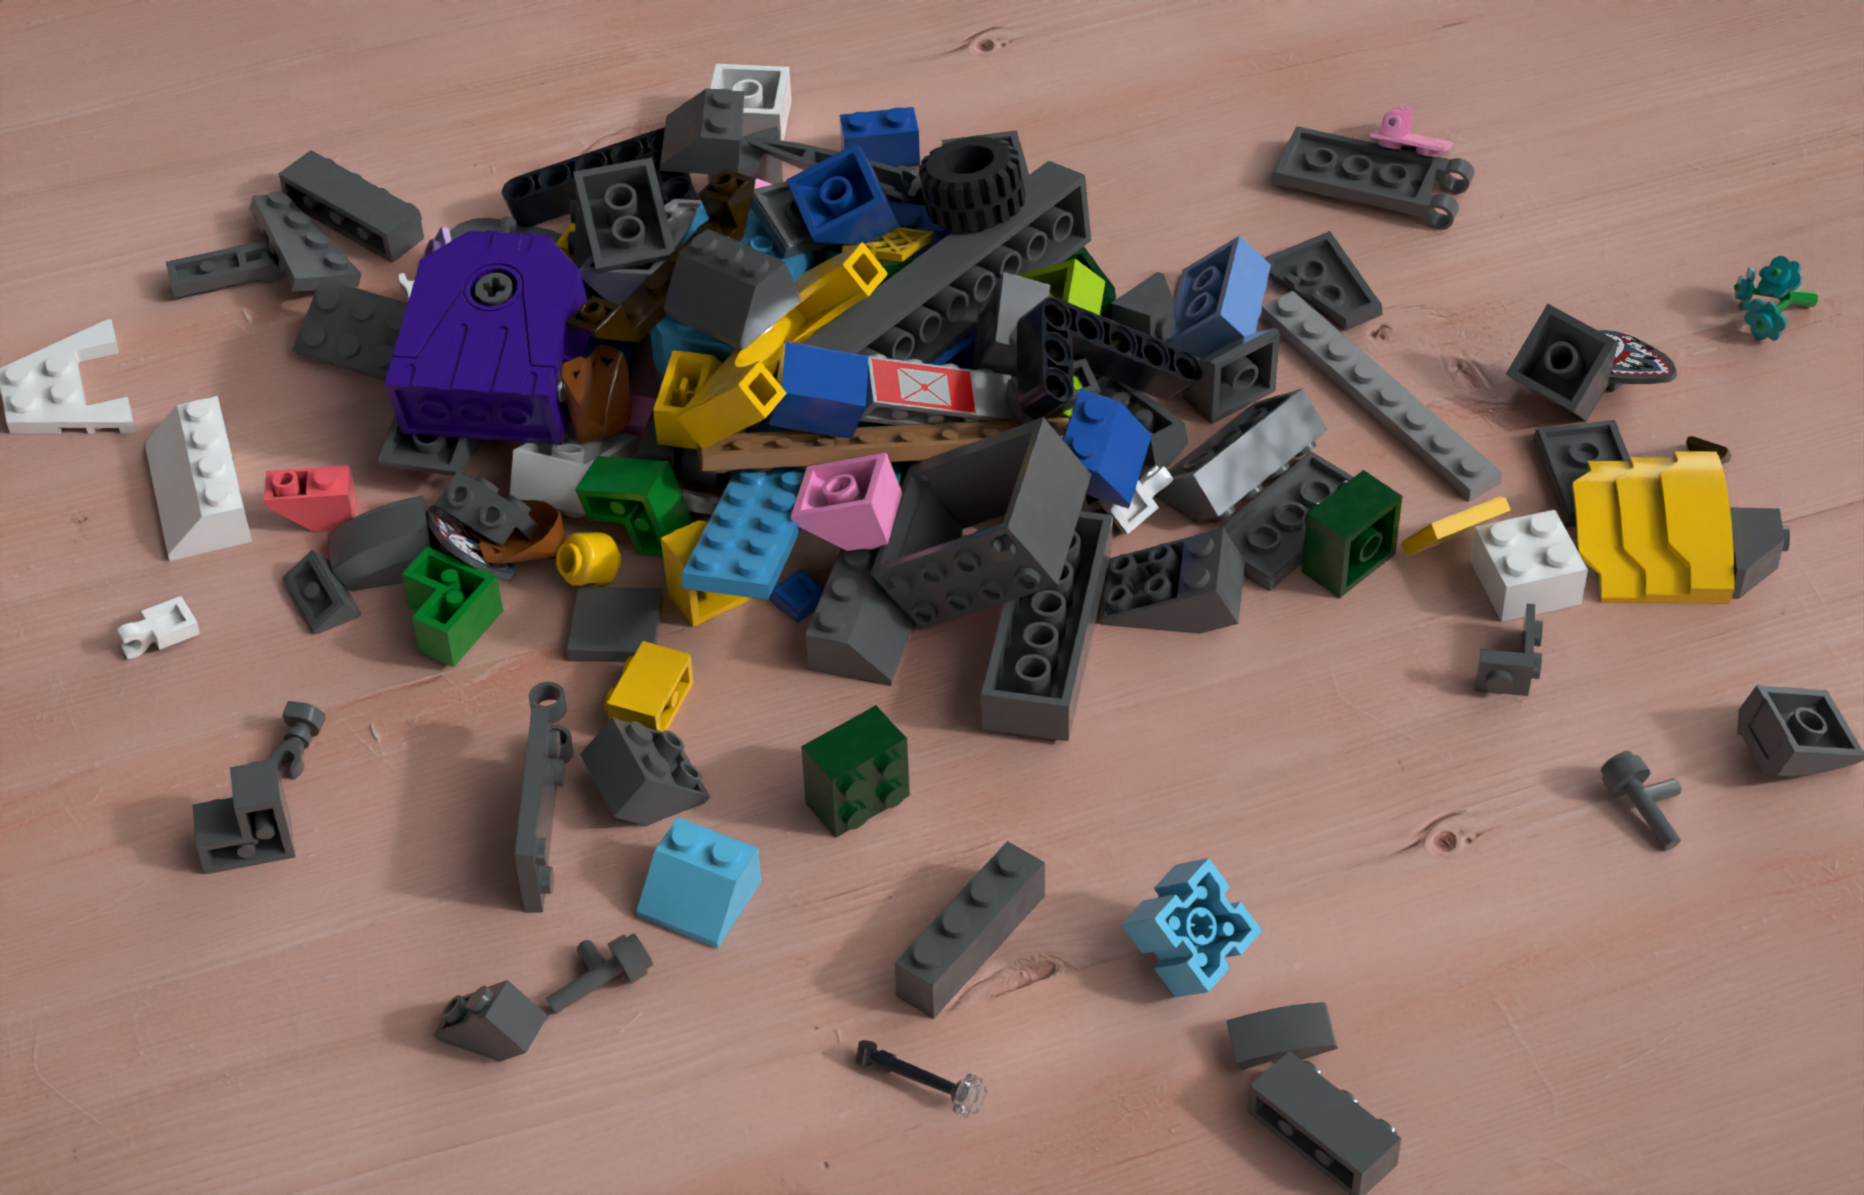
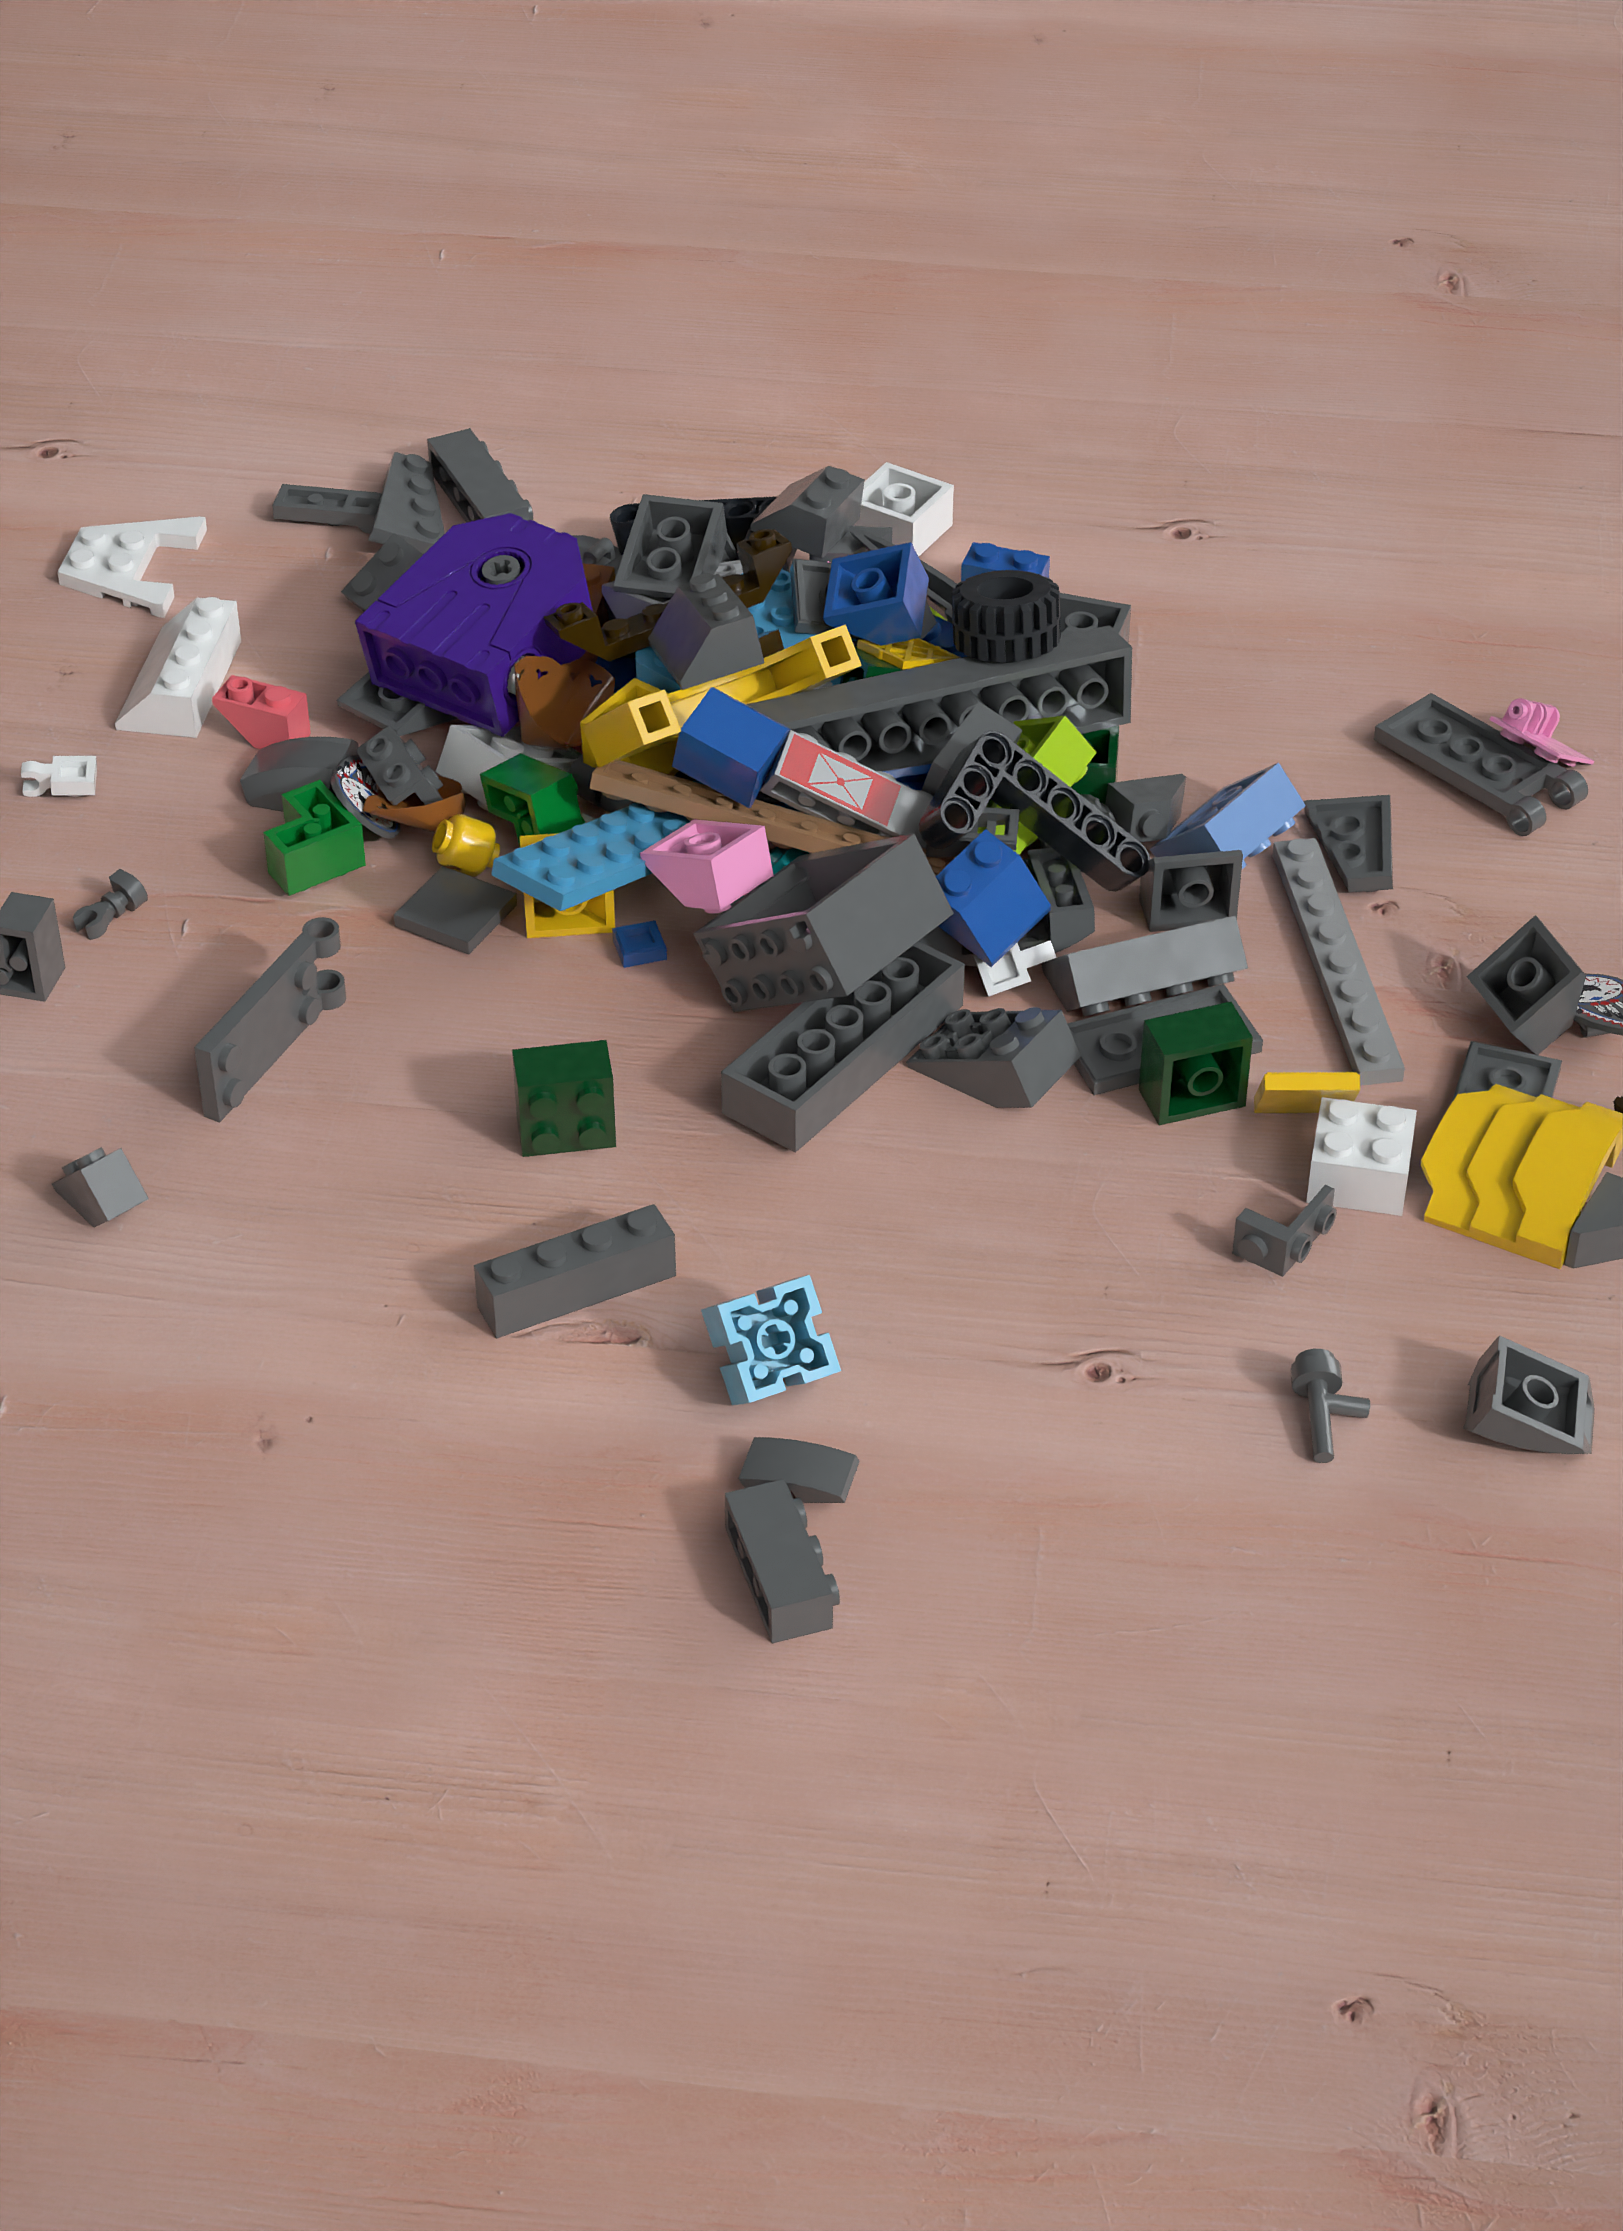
camera: 25 degrees right, 5 degrees down
dark grey slope [282,550,361,634] -> none
dark grey piece [546,933,653,1014] -> none
dark grey slope [580,717,710,826] -> none
yellow brick [604,641,694,732] -> none
medium azure slope [636,817,762,949] -> none
dark grey slope [805,547,915,686] -> none
black piece [855,1040,987,1118] -> none

